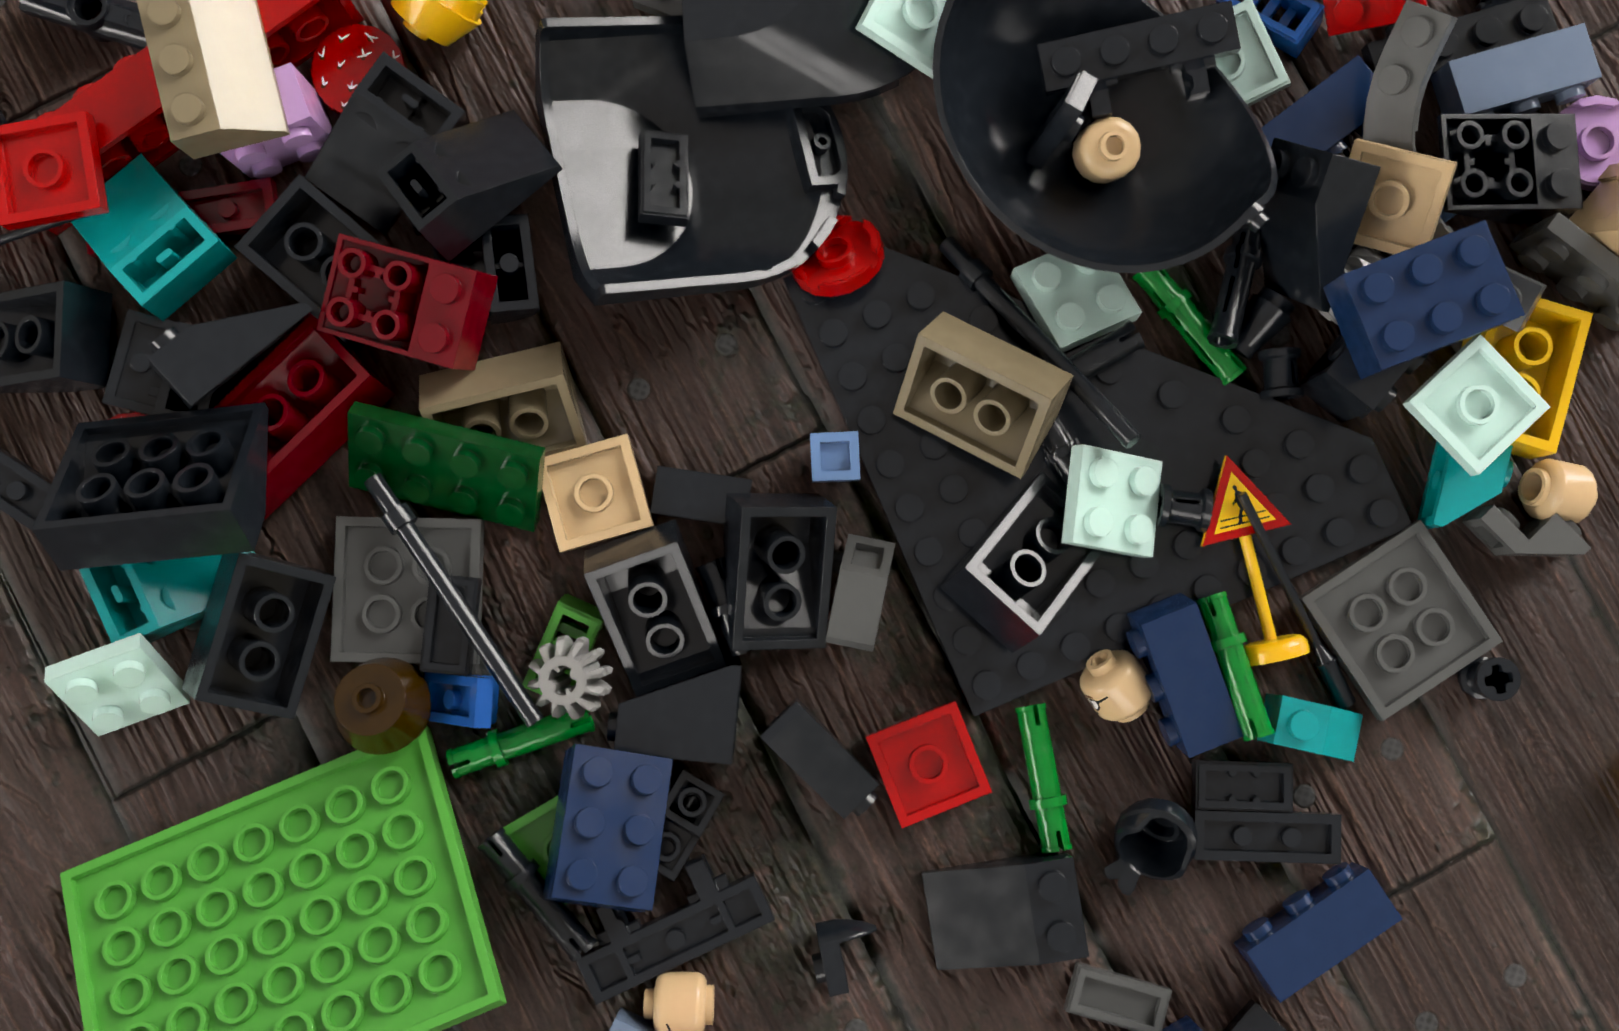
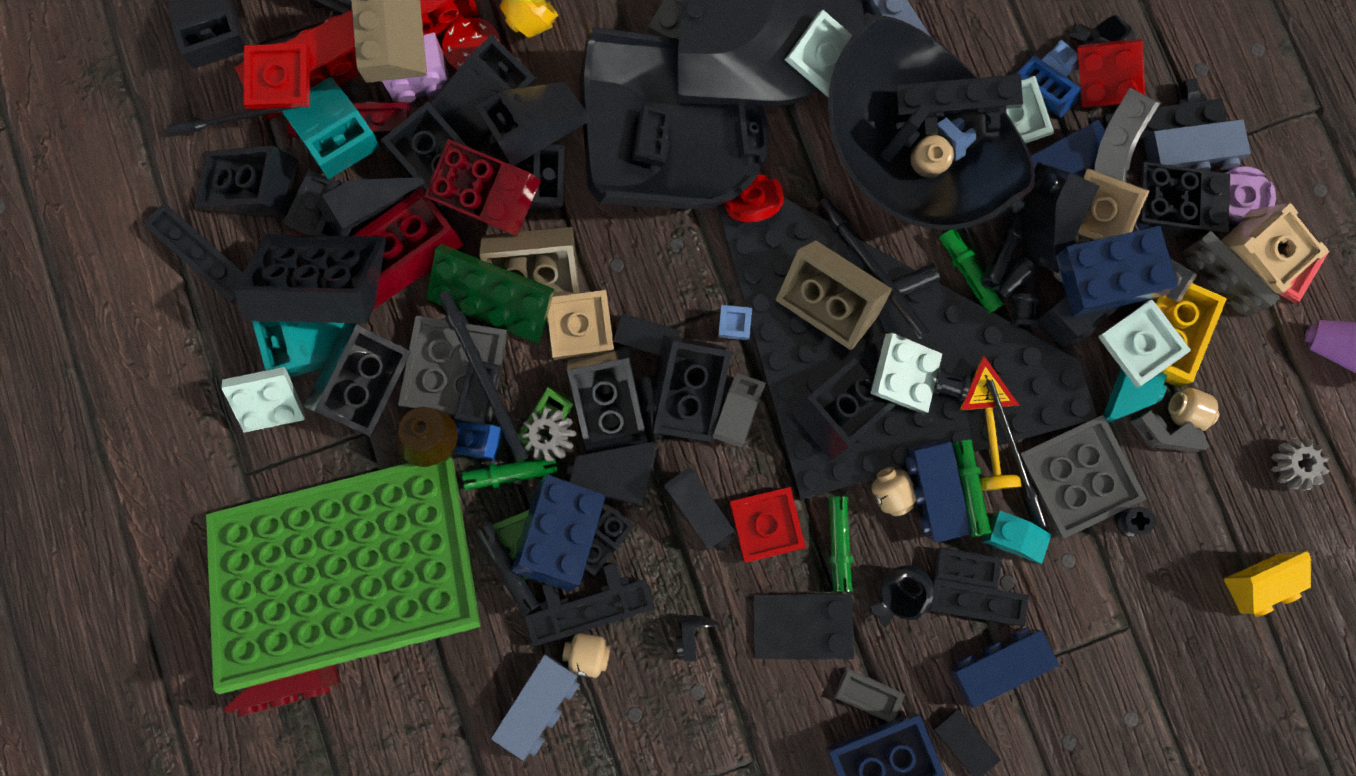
camera: 10 degrees right, 5 degrees down
light aqua plate [1010,253,1142,353] -> none
none -> medium blue tile [937,117,976,161]

